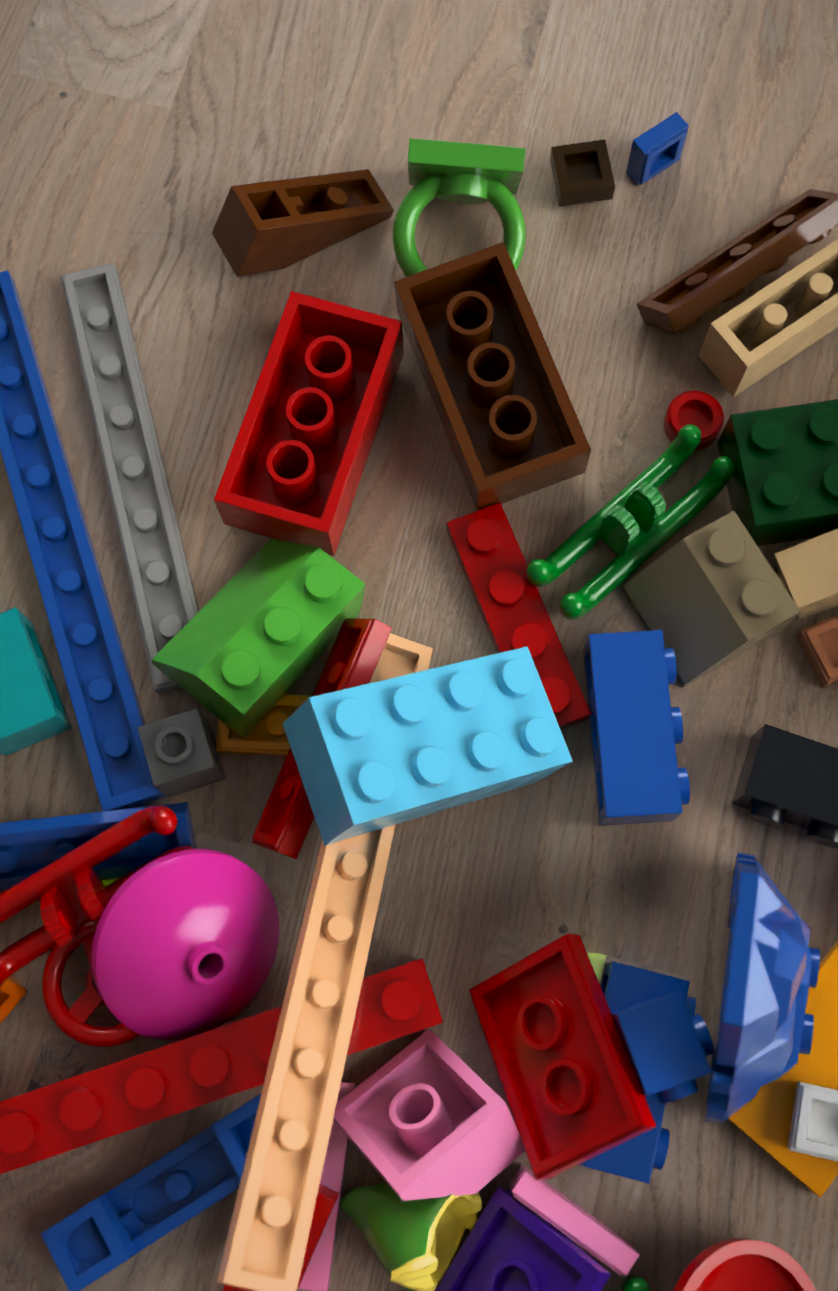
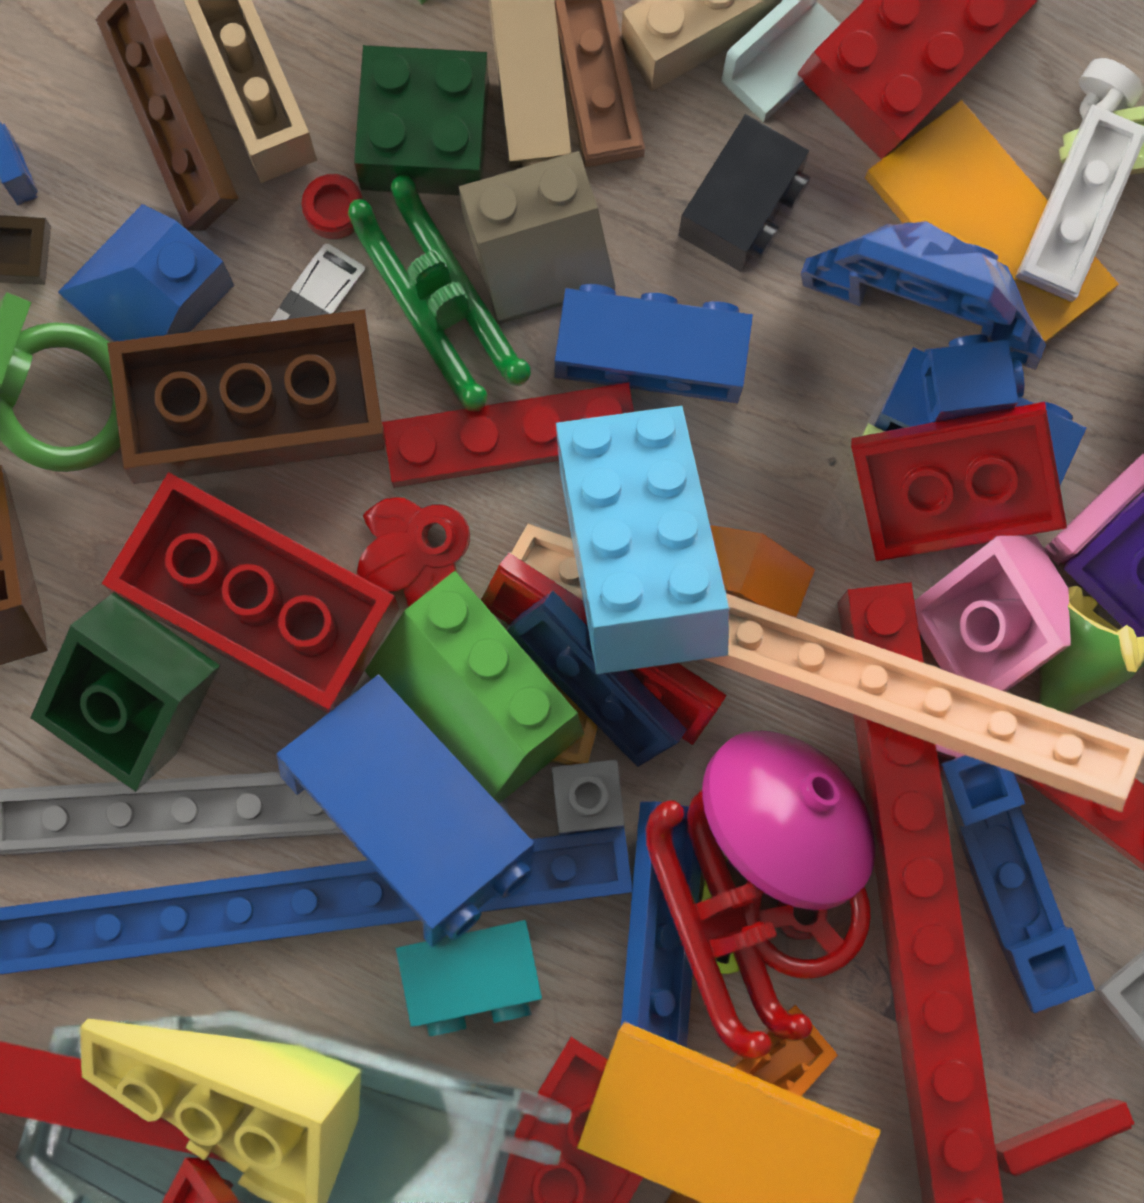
camera: 85 degrees left, 5 degrees up
none -> dark green brick [30,592,220,792]
none -> blue slope [58,204,234,342]
none -> white sticker [271,244,365,321]
none -> blue panel [276,674,534,948]
none -> red plate [356,497,470,607]
none -> dark blue tile [506,591,687,767]
none -> orange slope [710,525,815,618]

